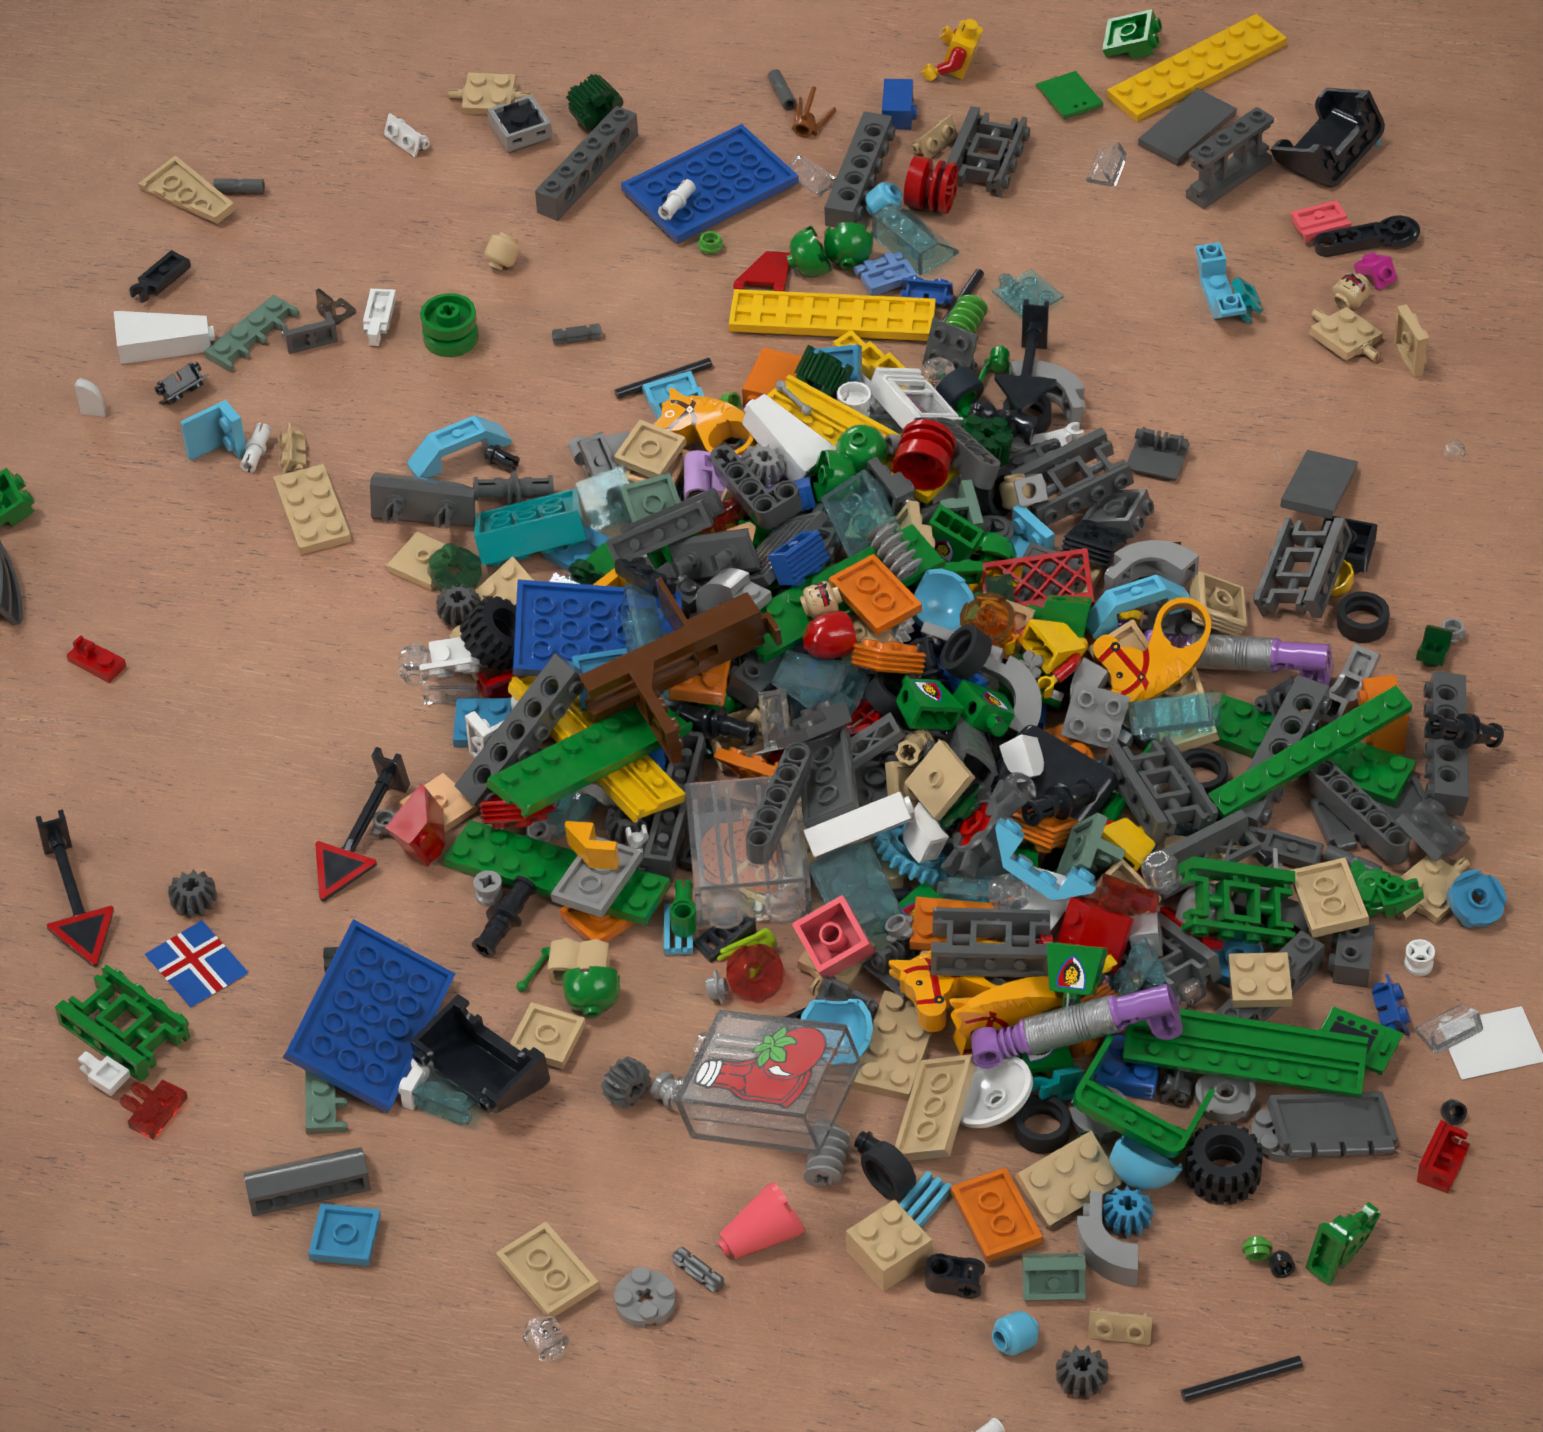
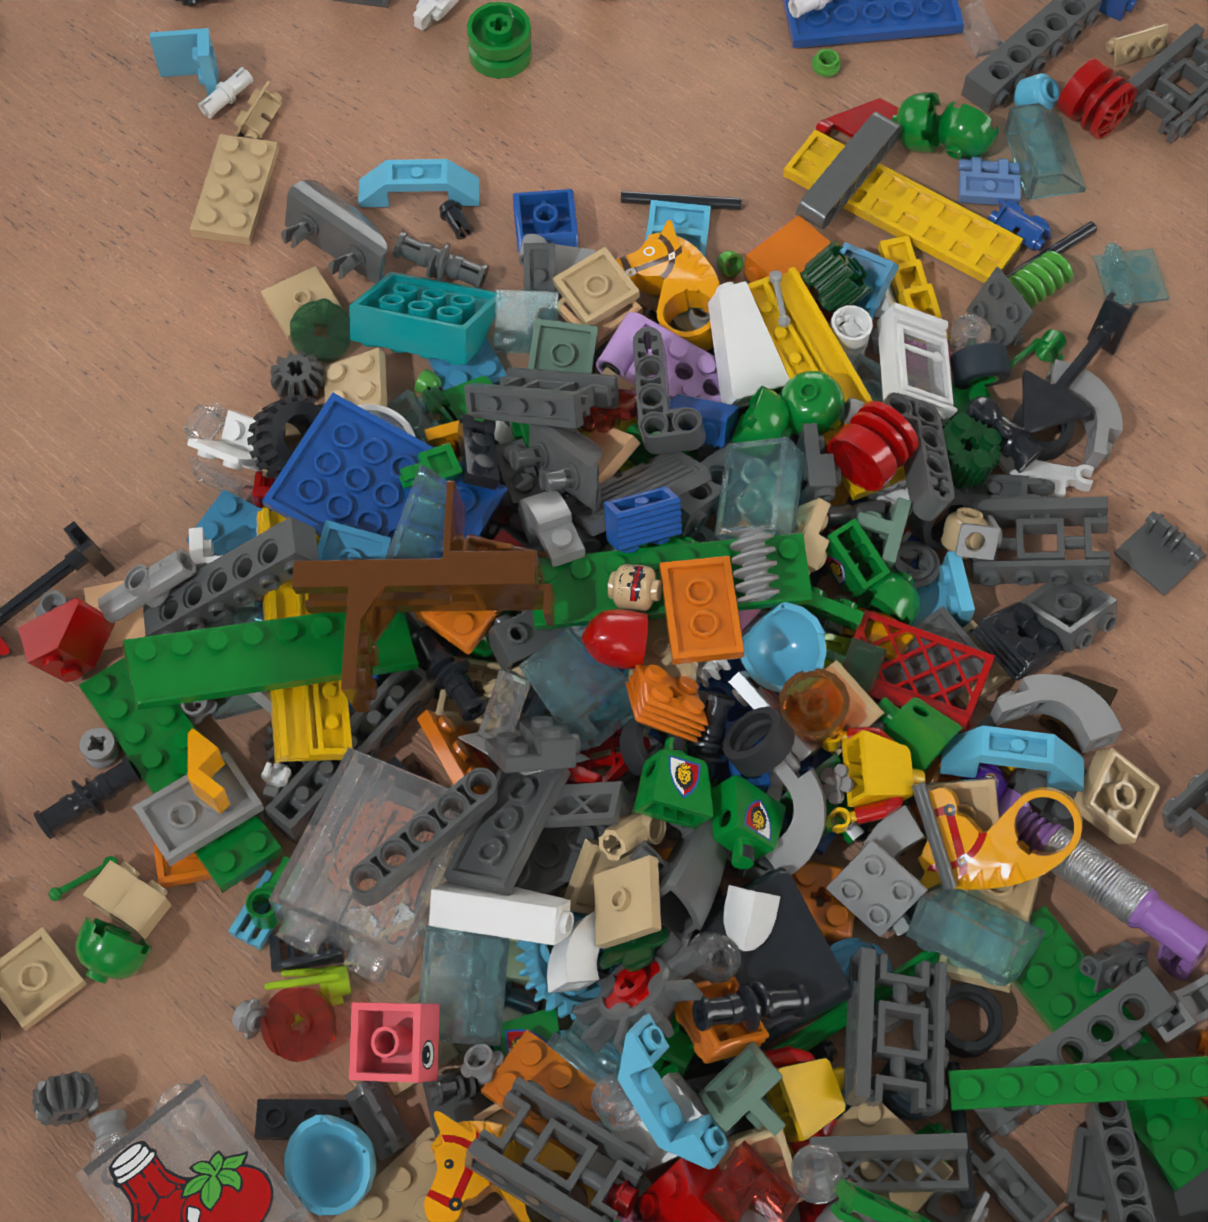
camera: 25 degrees right, 15 degrees up
dark grey axle [552,323,602,344] -> none
light grey gear [741,443,785,488] -> none
none -> light grey piece [98,549,196,623]
none -> green plate [399,443,463,489]
none -> bright green hinge [414,369,442,396]
none -> blue brick [513,189,579,253]
none -> dark grey beam [796,112,902,230]
none -> dark grey bar [911,782,958,890]

